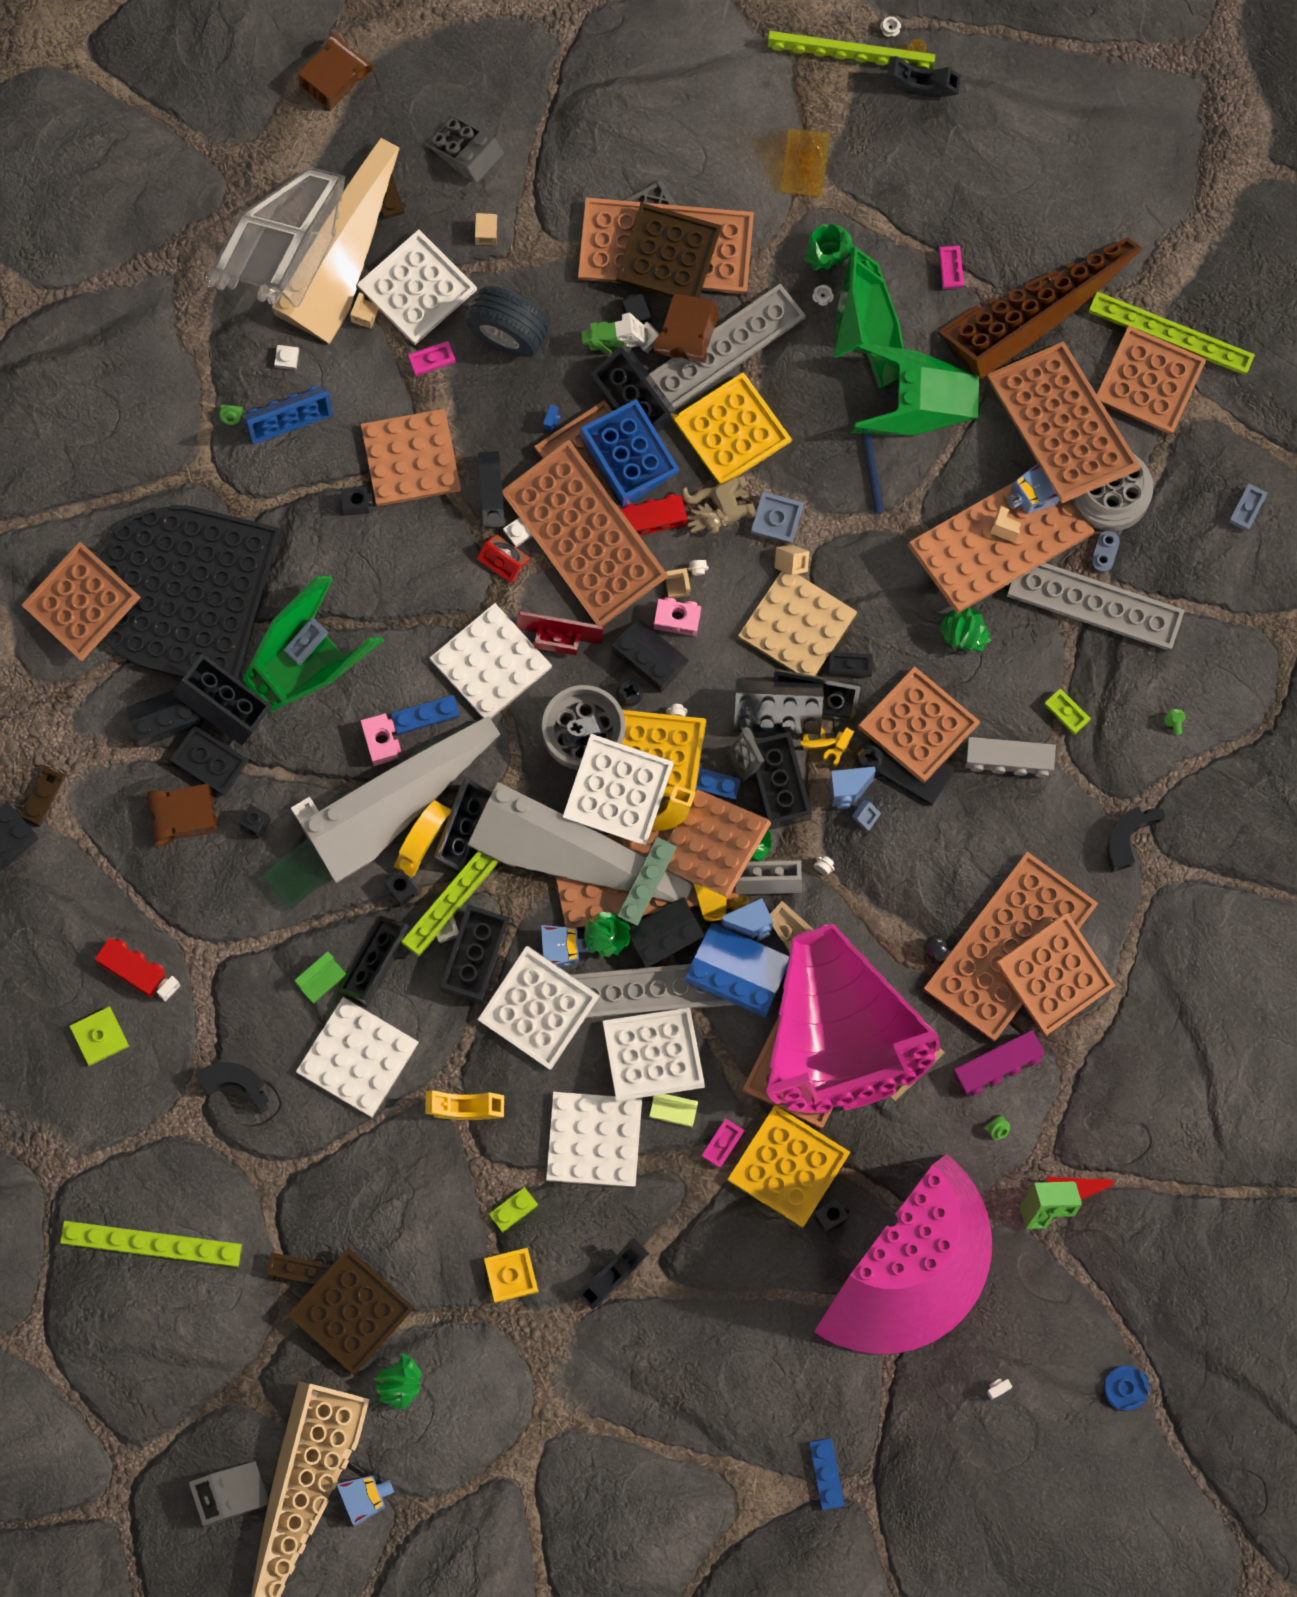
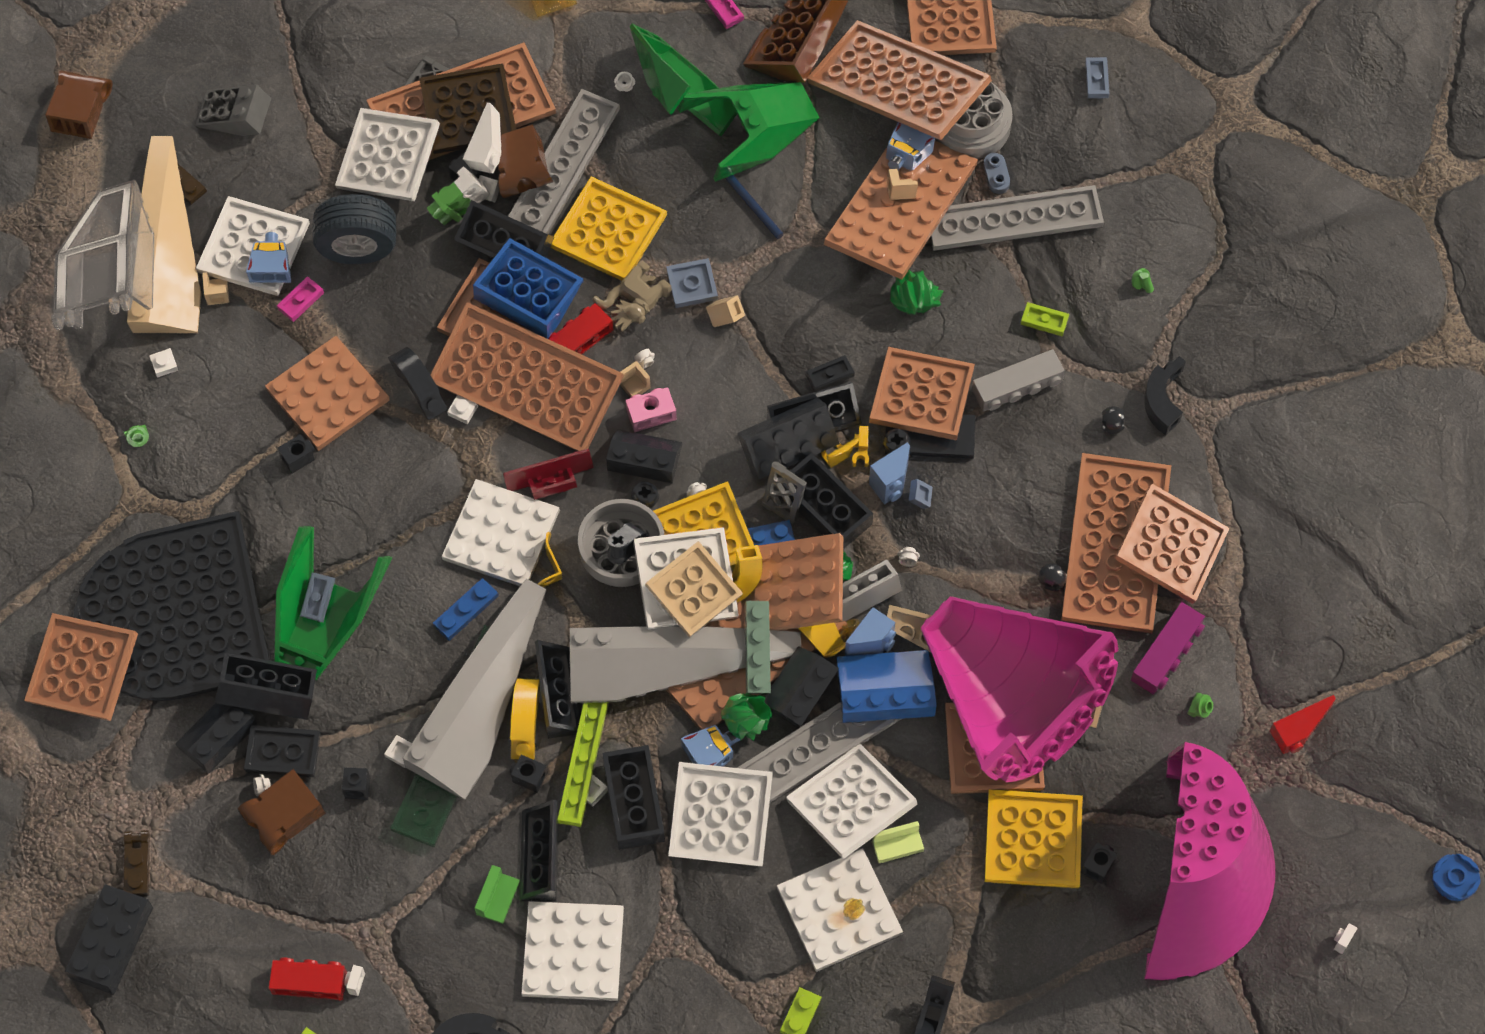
camera: 25 degrees left, 10 degrees down
blue slope [243,386,333,445] -> none
bright pink brick [361,714,401,766] -> none
yellow arch [425,1091,504,1120] -> none
tan panel [475,213,497,246] -> none
red panel [477,534,531,583] -> none
blue plate [543,404,561,433] -> none
dark pink plate [702,1118,744,1168] -> none
tan plate [738,571,857,676] -> none
green hair [804,224,853,271] -> none
bright green panel [1020,1182,1082,1229] -> none
none -> medium blue torso [246,232,291,283]
none -> white plate [253,774,271,796]
none -> white plate [335,108,440,201]
none -> white slope [463,103,501,173]
none -> yellow piece [538,532,562,587]
none -> tan plate [645,541,743,638]
none -> clear yellow plate [843,898,865,920]
none -> black piece [1102,406,1125,434]

